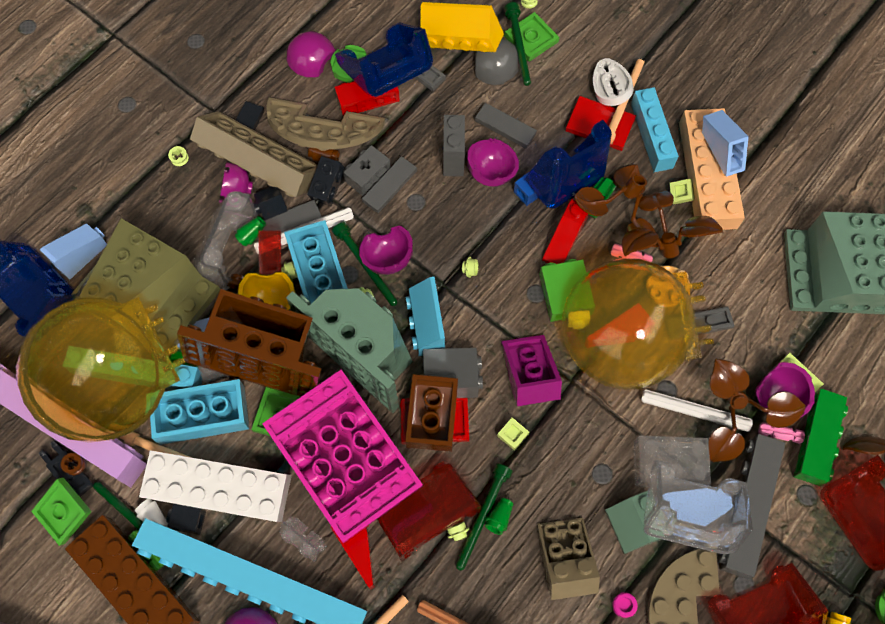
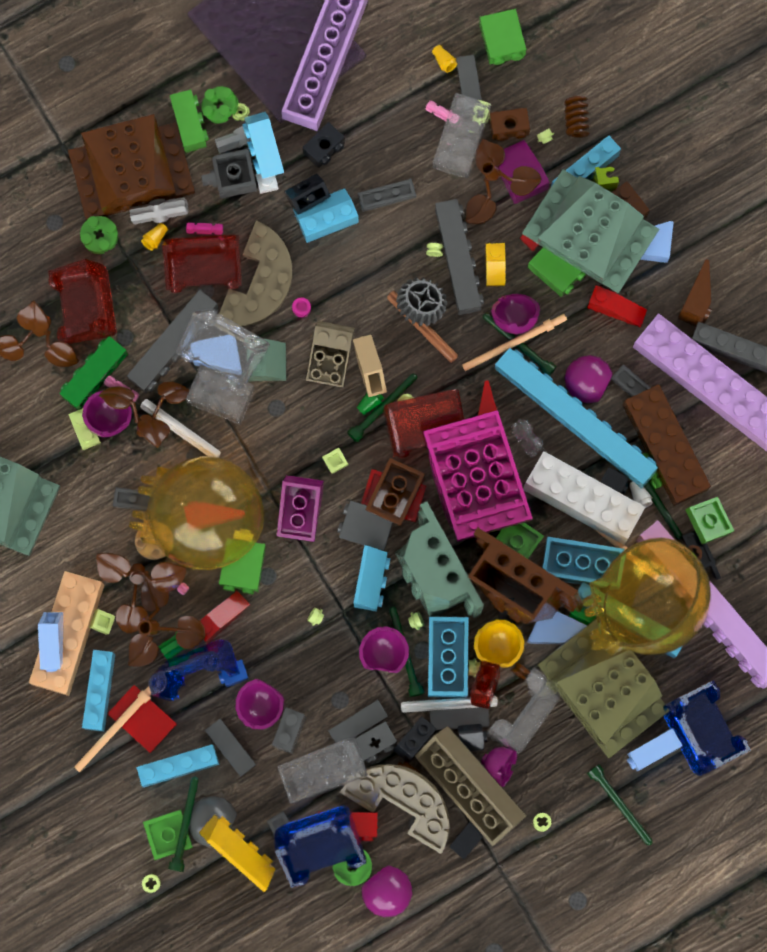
camera: 160 degrees left, 10 degrees up
green cone [235,216,266,246] -> none
white piece [593,58,634,106] -> none
none -> medium azure brick [137,744,220,787]
none -> clear brick [277,738,368,804]
none -> tan brick [353,335,387,397]
none -> dark green piece [587,764,653,845]

